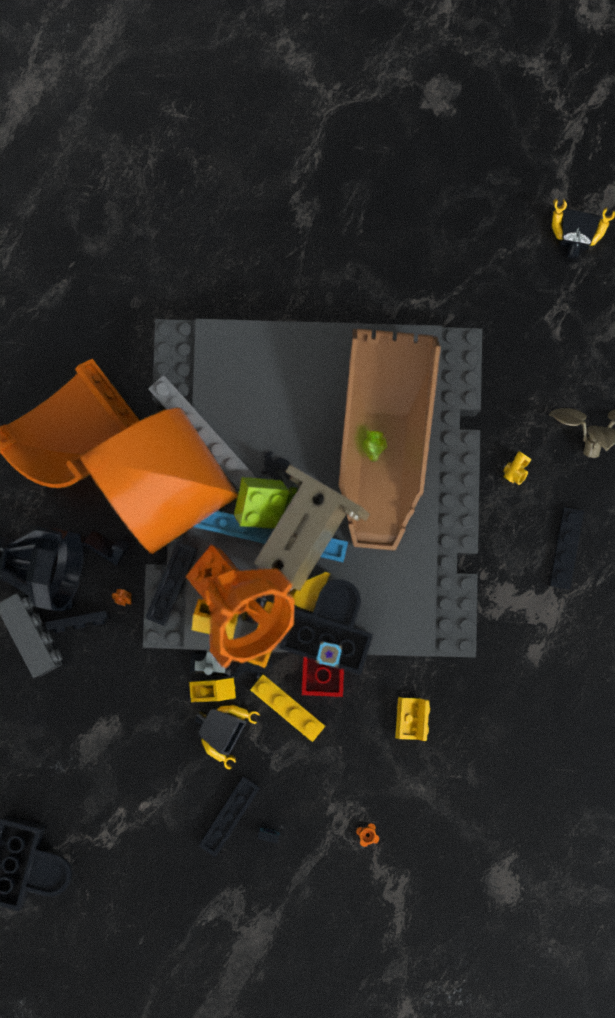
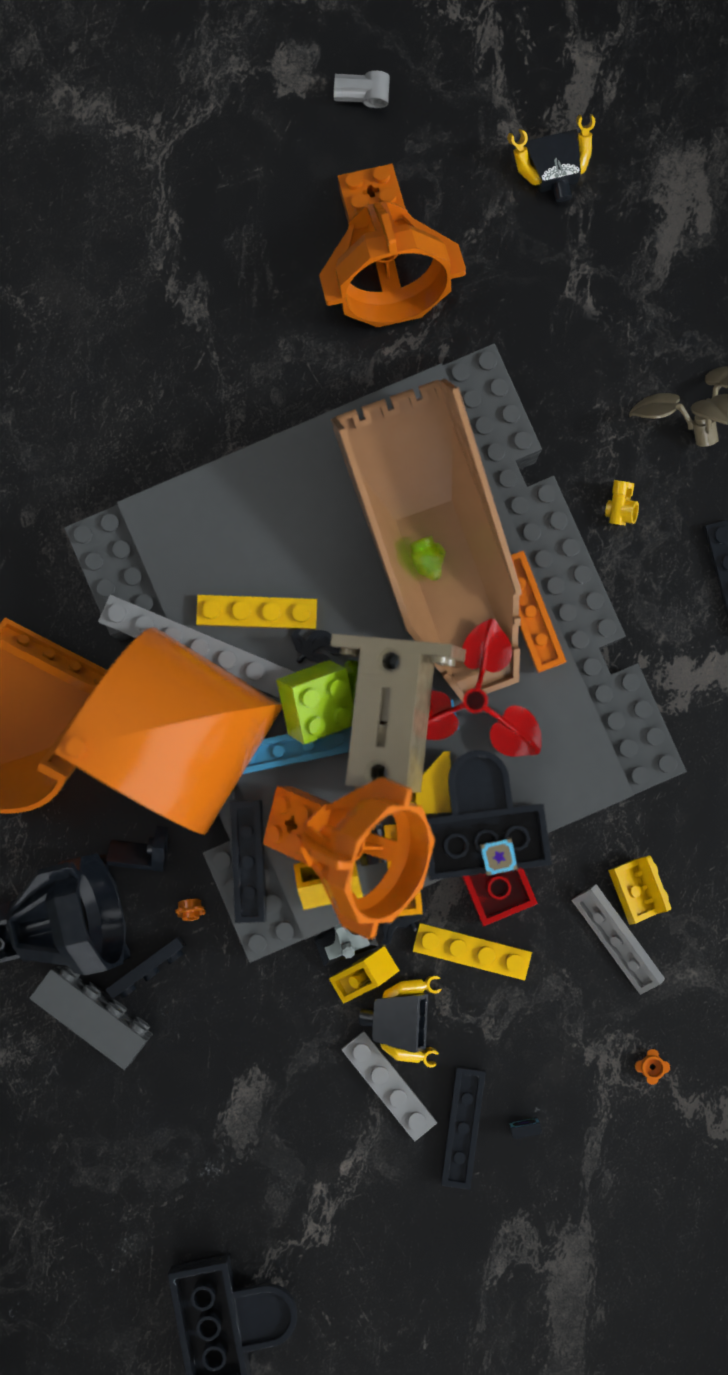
camera: 25 degrees left, 0 degrees up
none -> yellow plate [196,595,317,630]
none -> orange plate [319,164,466,327]
none -> light grey piece [334,71,390,108]
none -> light grey plate [341,1030,437,1141]
none -> red plant [427,619,542,757]
none -> orange plate [511,550,567,674]
none -> light grey plate [572,884,665,995]

